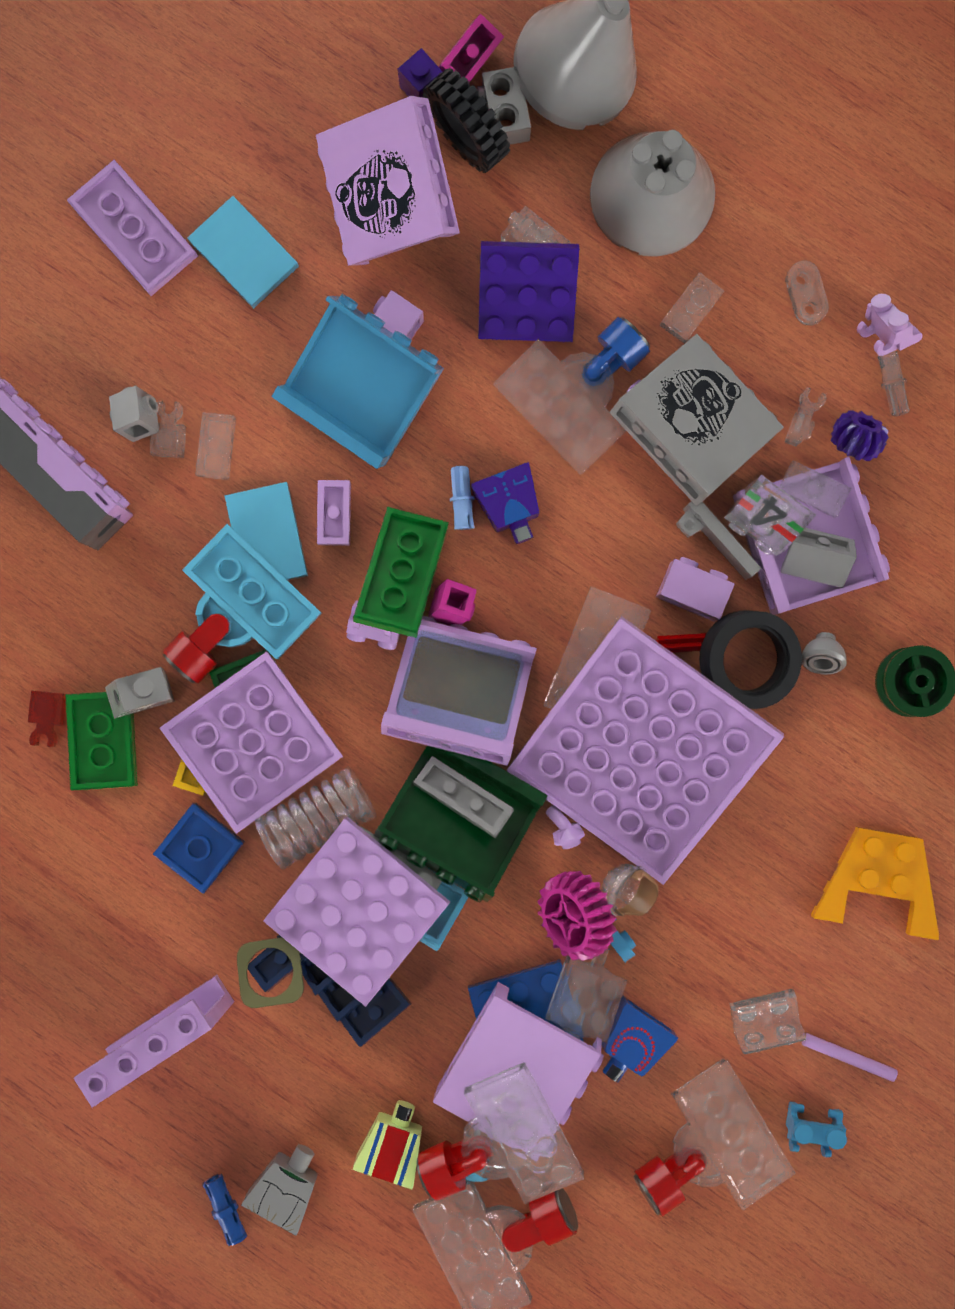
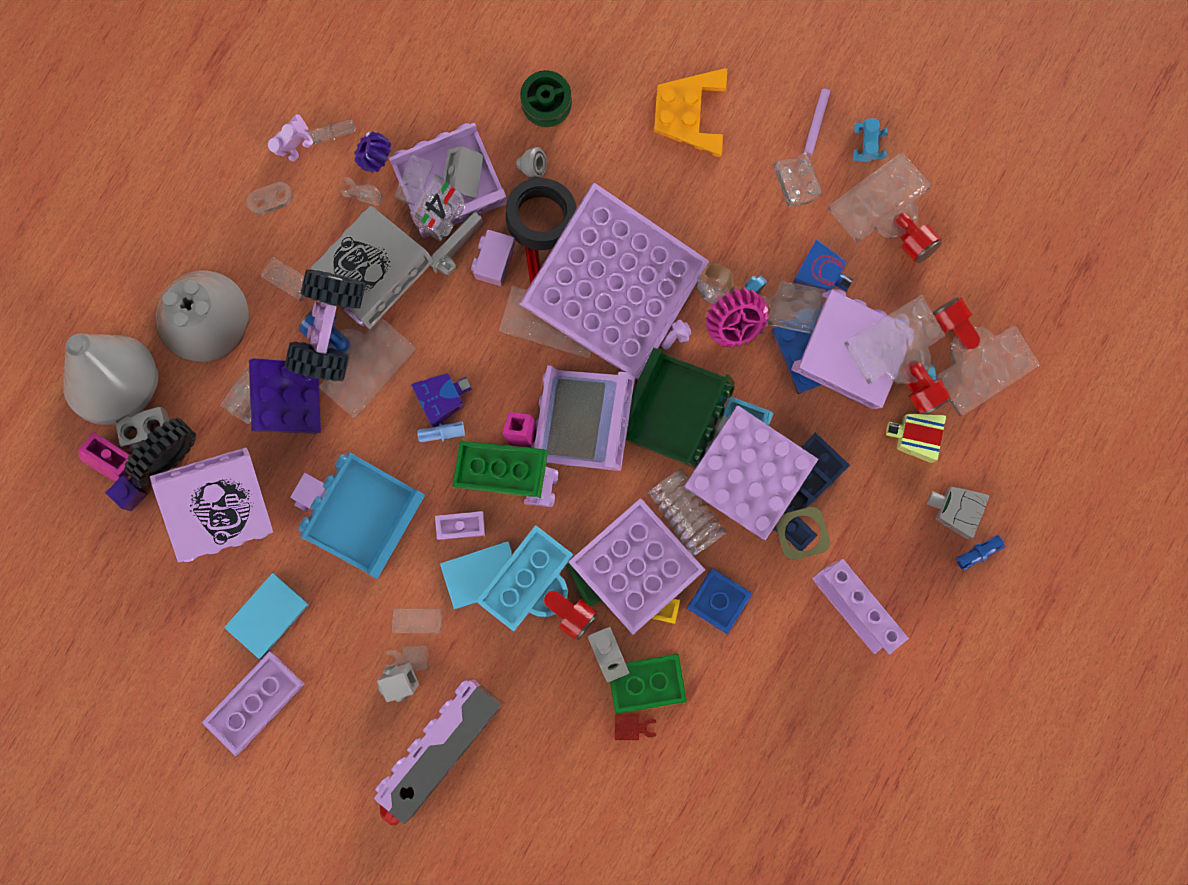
camera: 85 degrees left, 5 degrees down
light grey hinge [413,756,514,838] -> none
none -> black plate [285,269,366,381]

